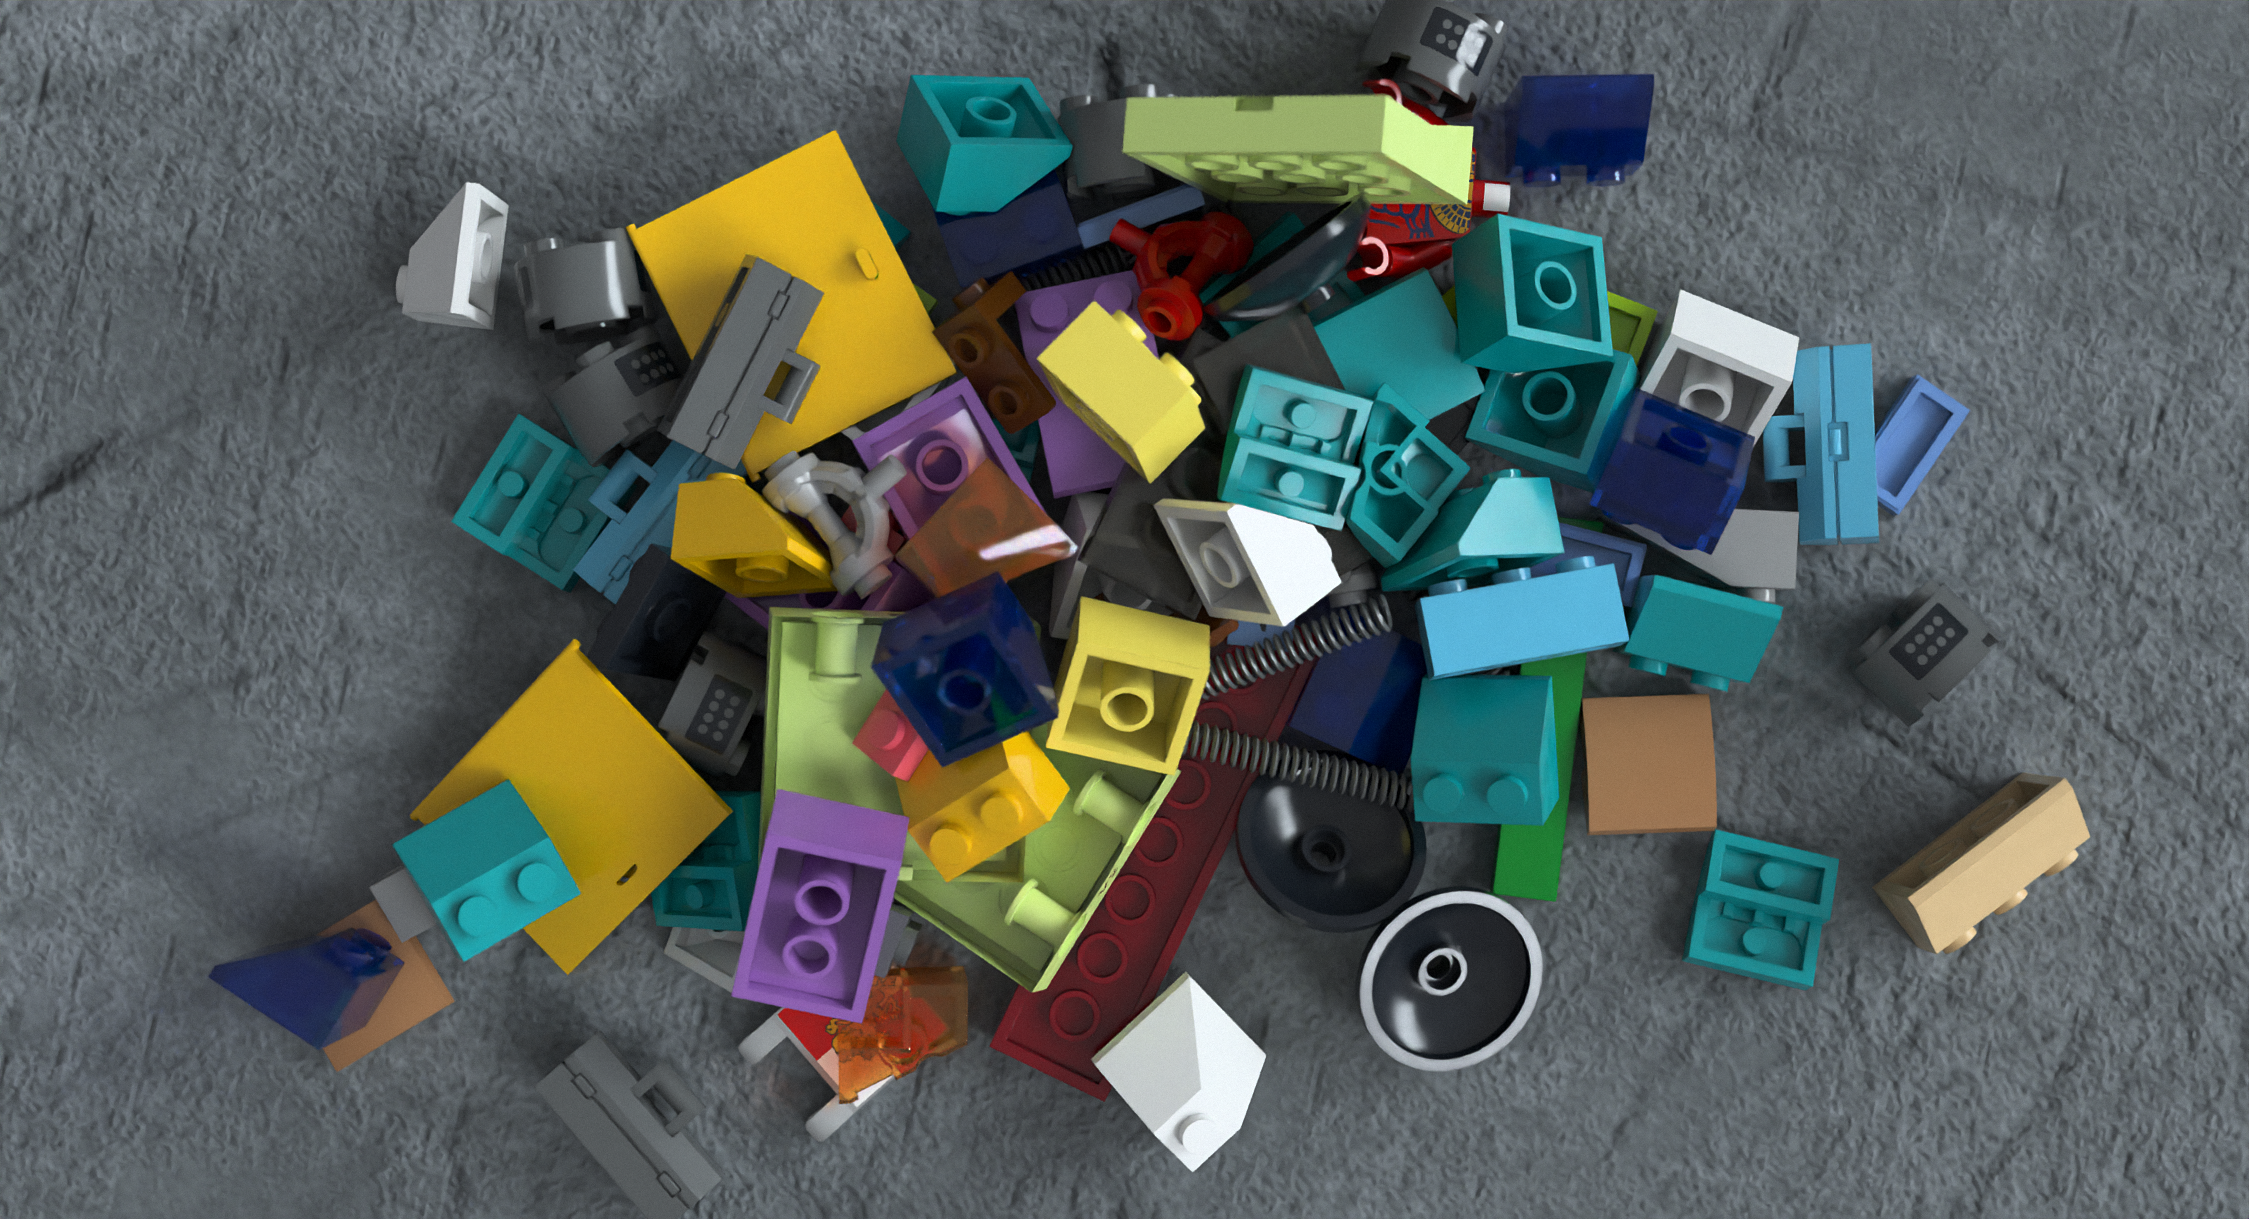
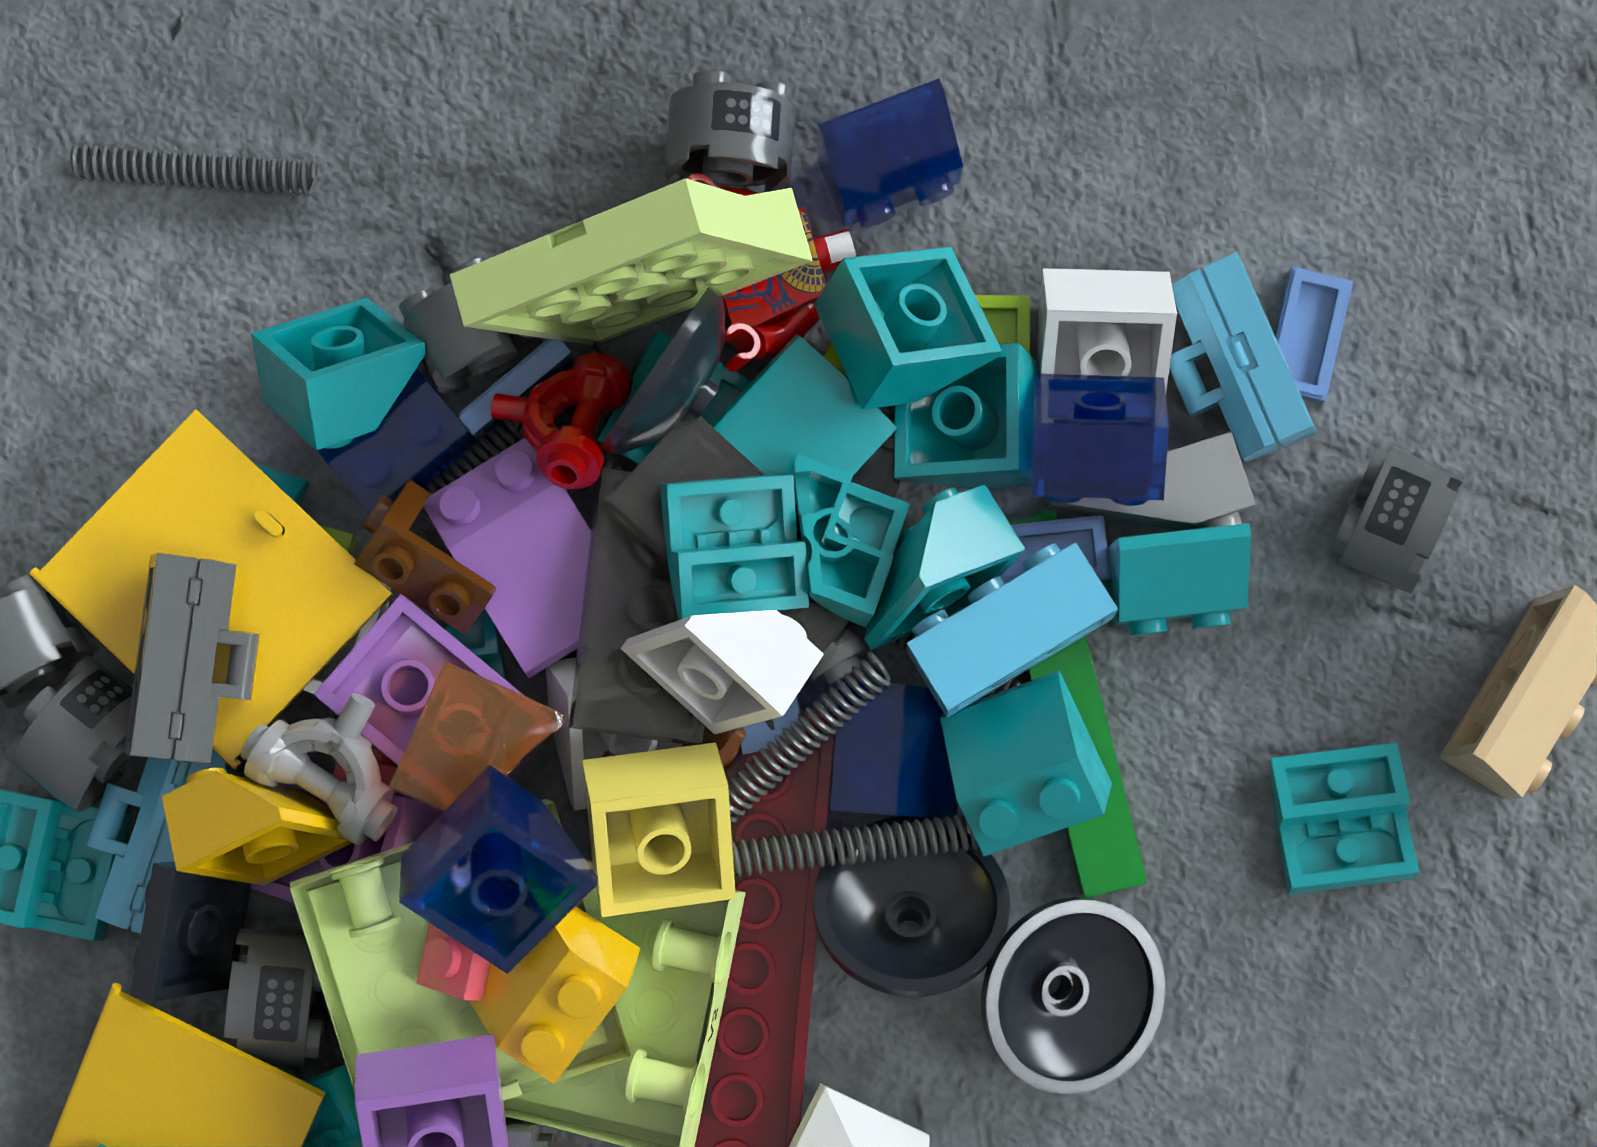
camera: 20 degrees left, 5 degrees down
light yellow brick [1037,301,1205,484] -> none
medium nougat slope [1579,694,1717,835] -> none

